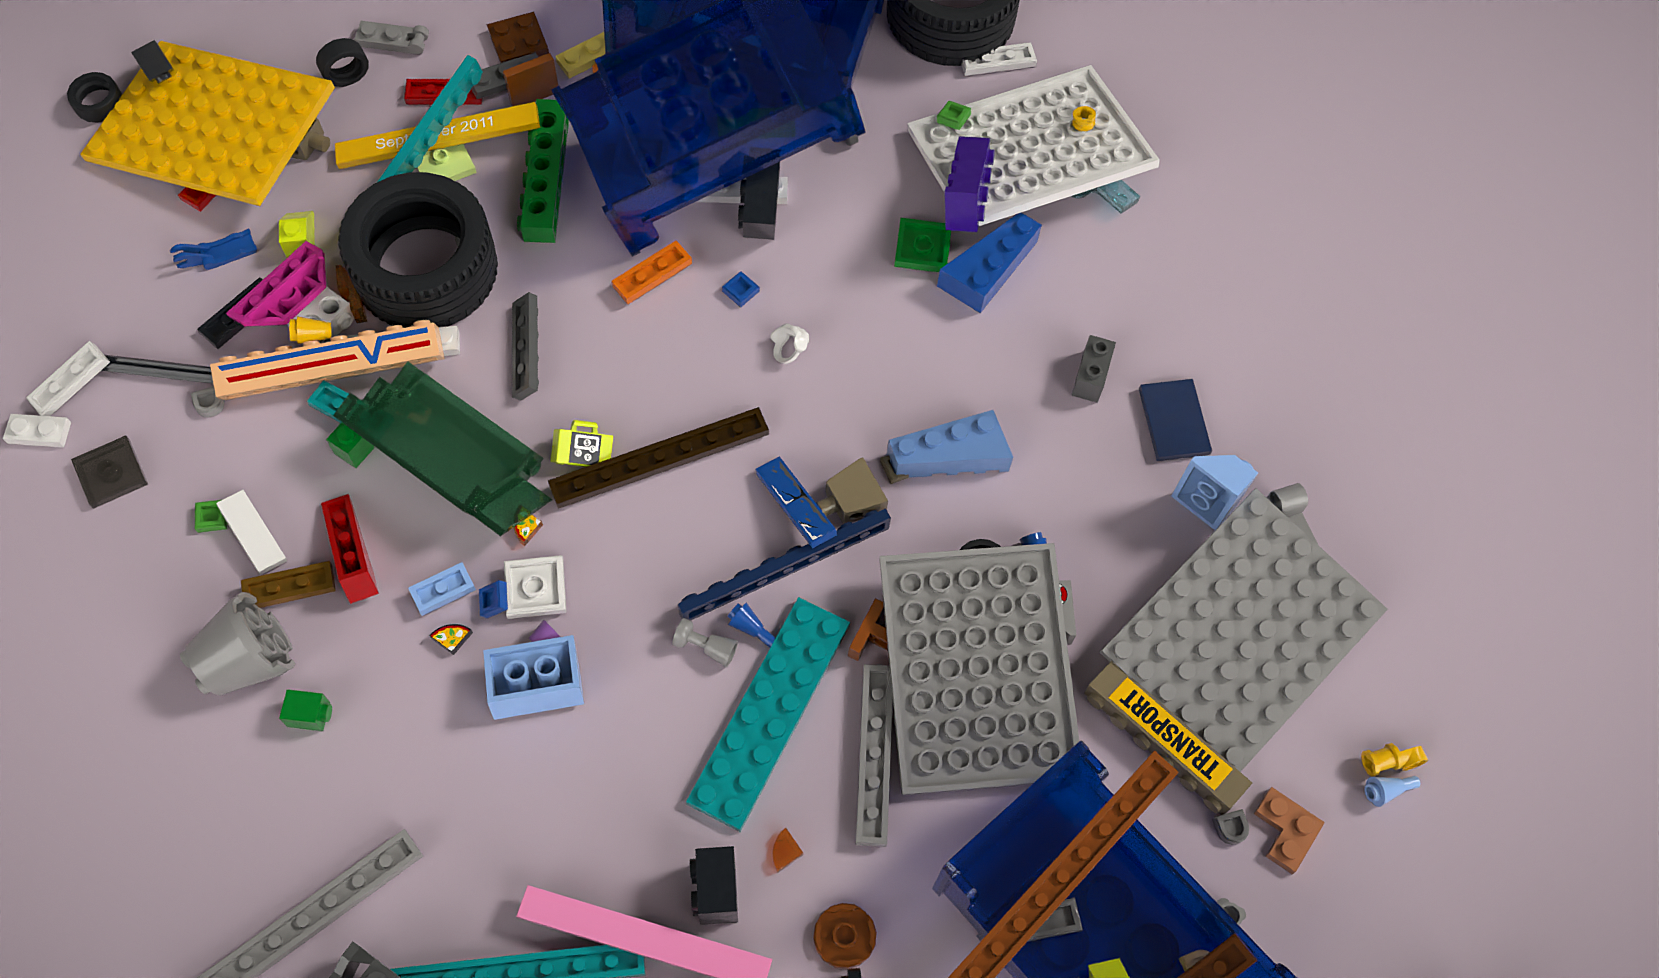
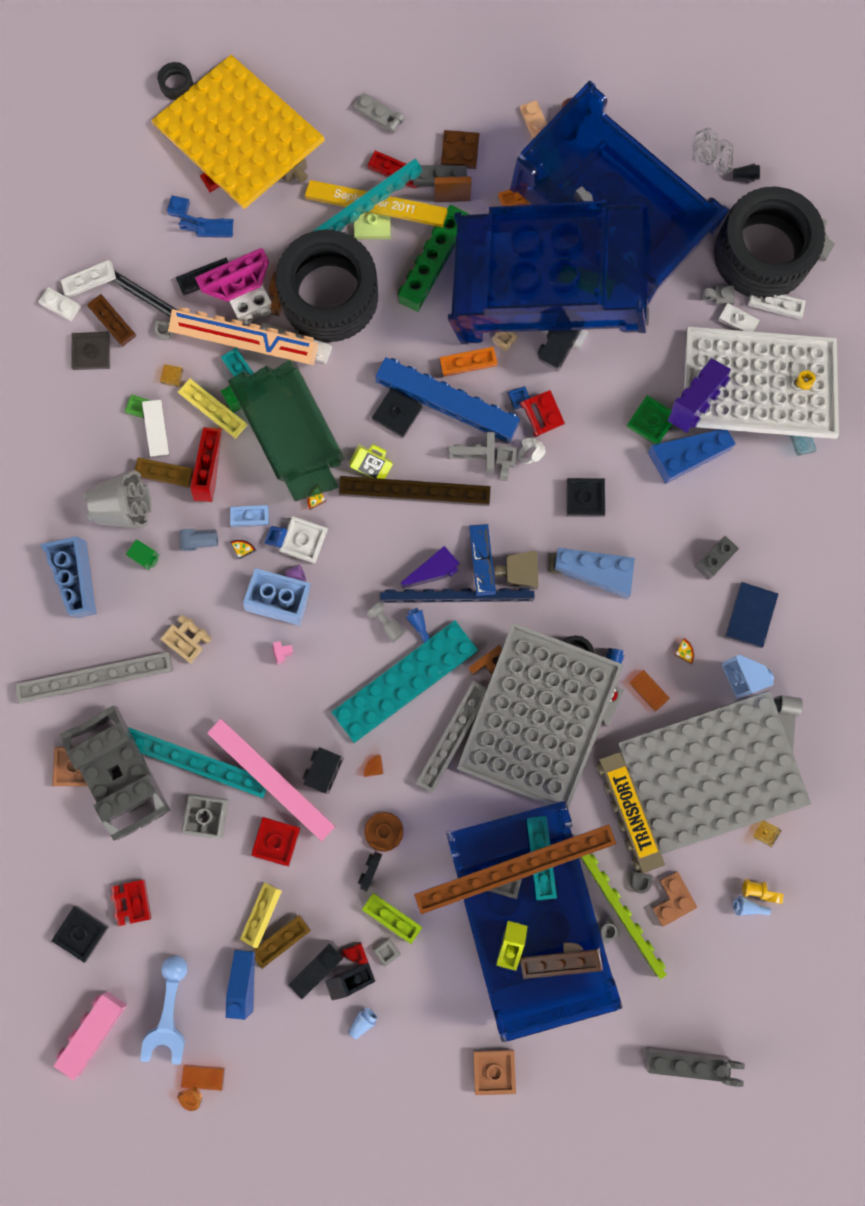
camera: 30 degrees right, 15 degrees up
black slope [131,40,174,84] -> none
neon yellow slope [279,211,315,258] -> none
yellow cone [289,316,332,344] -> none
black tyre [316,38,369,87] -> none
dark grey plate [512,292,539,401] -> none
light yellow plate [555,24,630,79] -> none
bright green tile [937,101,971,130] -> none
none -> medium blue wedge [41,536,97,618]
none -> reddish brown plate [87,294,137,347]
none -> clear yellow plate [160,364,183,387]
none -> tan plate [161,615,212,664]
none -> blue plate [167,195,190,217]
none -> light yellow plate [178,379,248,439]
none -> sand blue piece [179,529,218,551]
none -> bright pink tile [272,641,293,665]
none -> black plate [372,387,423,438]
none -> blue brick [376,357,520,444]
none -> dark purple slope [401,546,459,589]
none -> light grey bracket [449,432,495,474]
none -> tan tile [492,325,518,352]
none -> light grey plate [496,445,517,481]
none -> red plate [520,390,565,437]
none -> teal plate [526,816,557,900]
none -> black plate [566,478,605,517]
none -> lime plate [570,835,667,980]
none -> clear orange tile [629,670,670,712]
none -> tile [674,638,695,664]
none -> light grey plate [701,285,735,306]
none -> white plate [718,303,760,332]
none -> clear yellow plate [753,820,781,848]

